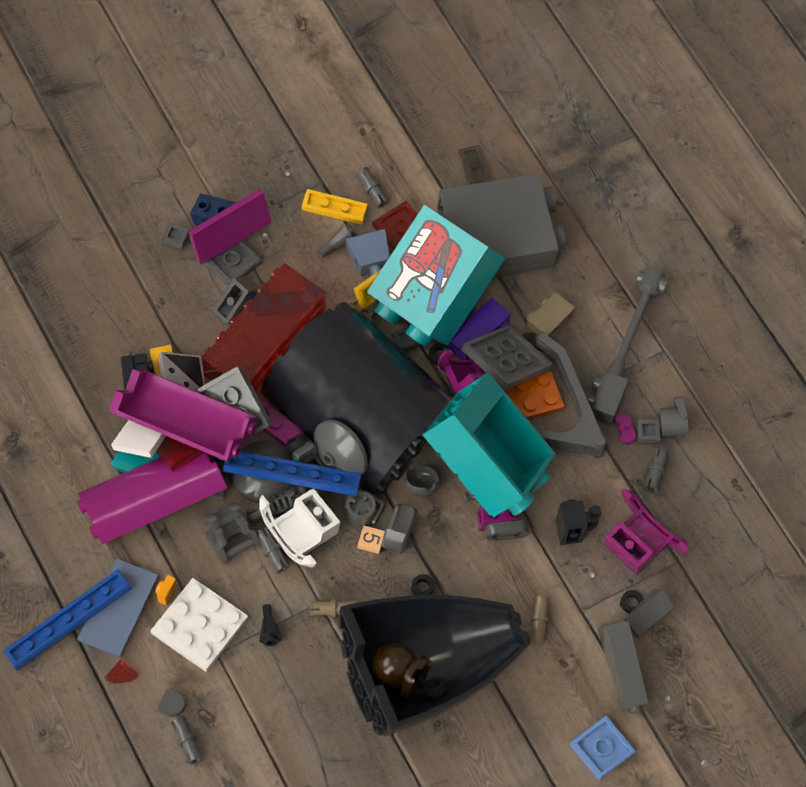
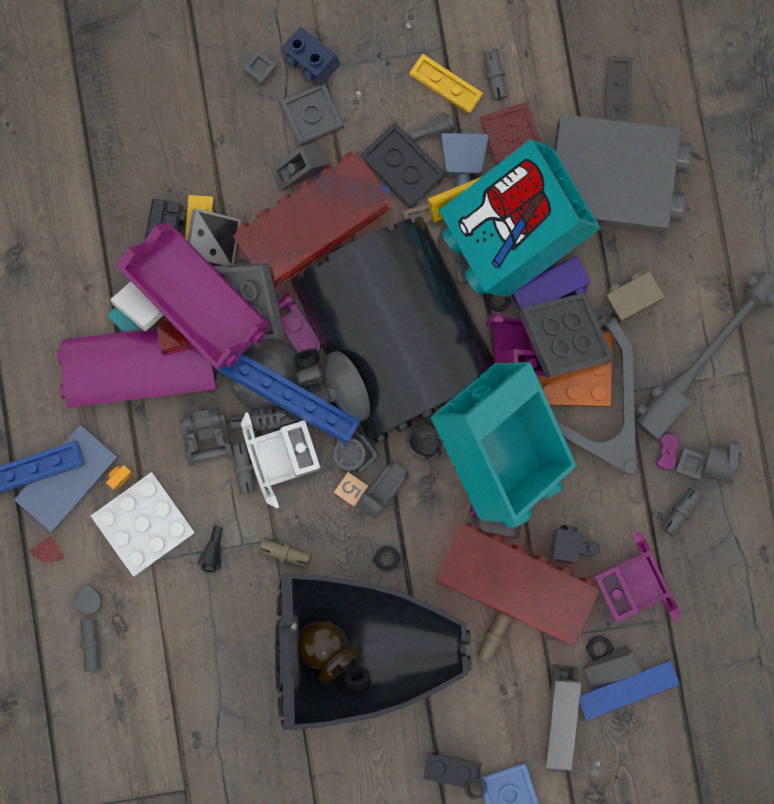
camera: 25 degrees right, 20 degrees up
magenta tile [188,189,272,265] -> none
none -> black tile [360,122,446,208]
none -> black hinge [423,752,487,799]
none -> clear red brick [434,522,600,646]
none -> blue tile [579,660,680,721]

